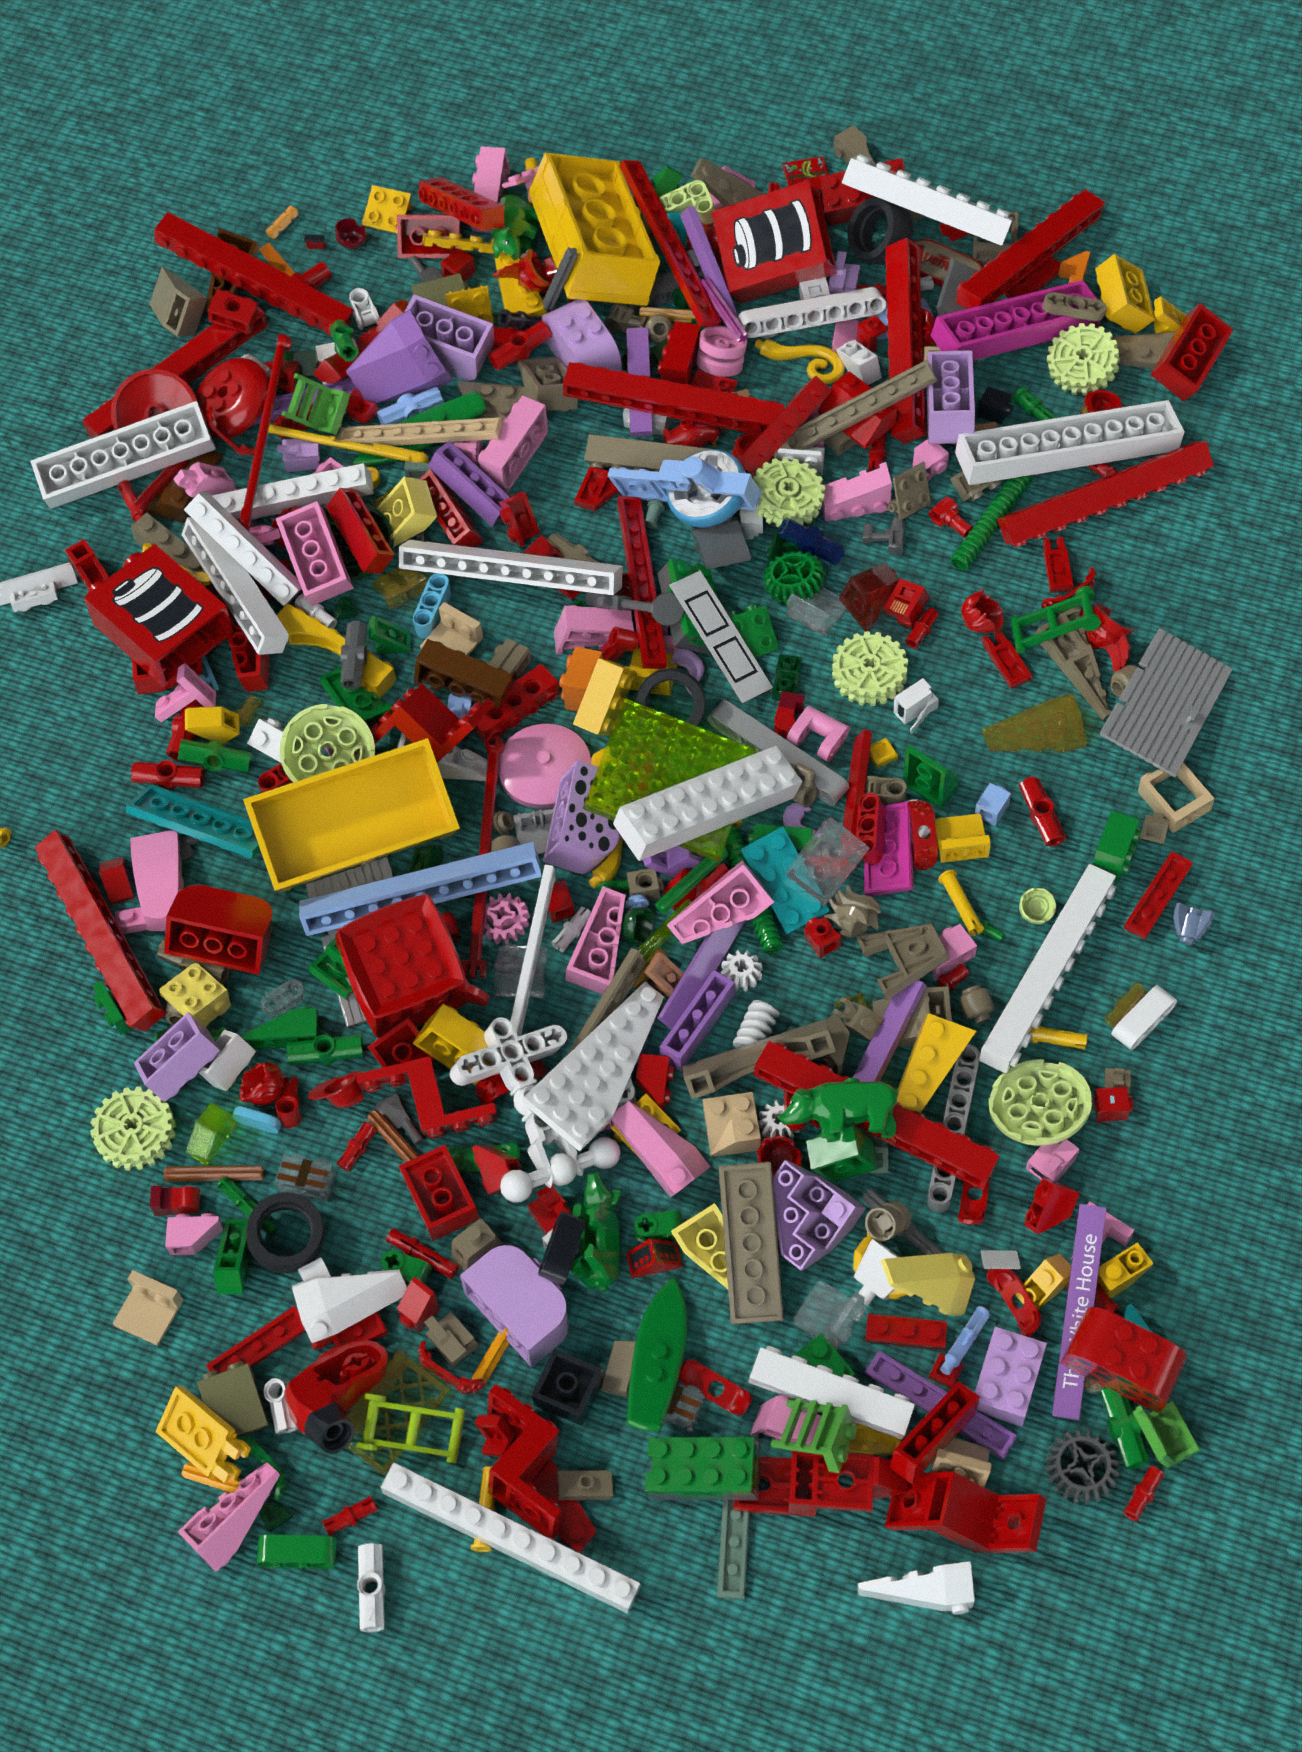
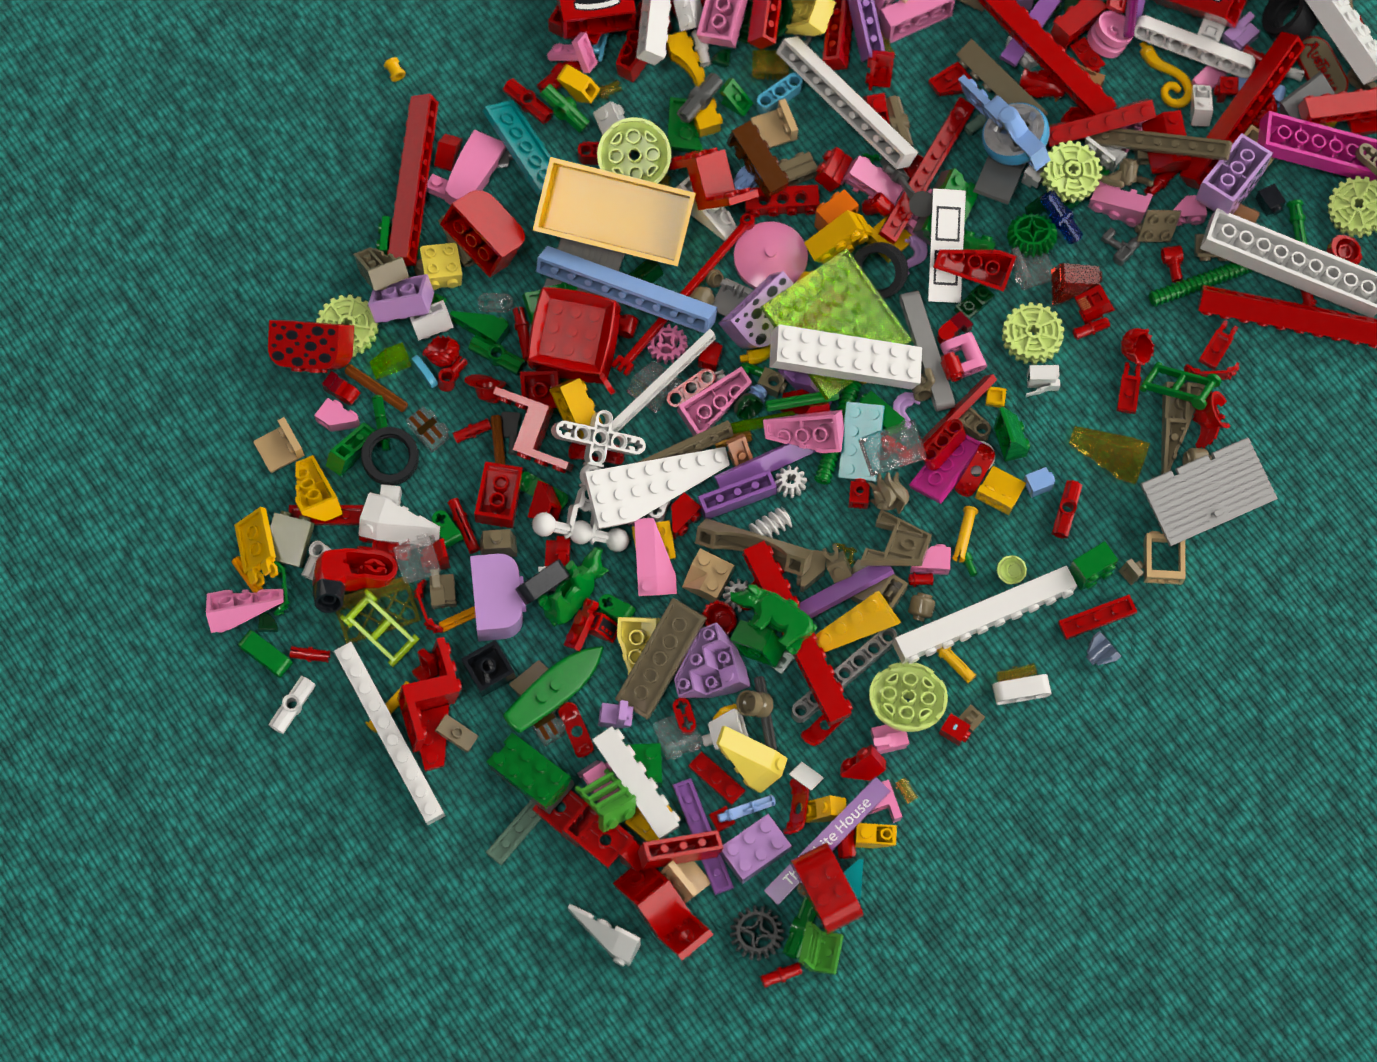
camera: 30 degrees right, 10 degrees up
none -> red brick [268,320,354,373]
none -> yellow wedge [295,455,343,521]
none -> dark tan wedge [353,247,409,291]
none -> clear bracket [393,533,441,584]
none -> red pin [512,307,530,362]
none -> red plate [563,598,599,652]
none -> lavender brick [598,700,633,728]
none -> beam [667,369,716,408]
none -> red beam [673,698,696,735]
none -> red brick [815,147,852,192]
none -> clear yellow pin [895,777,918,804]
none -> red wedge [933,249,1016,291]
none -> red brick [941,352,965,382]
none -> dark tan piece [1100,158,1154,188]

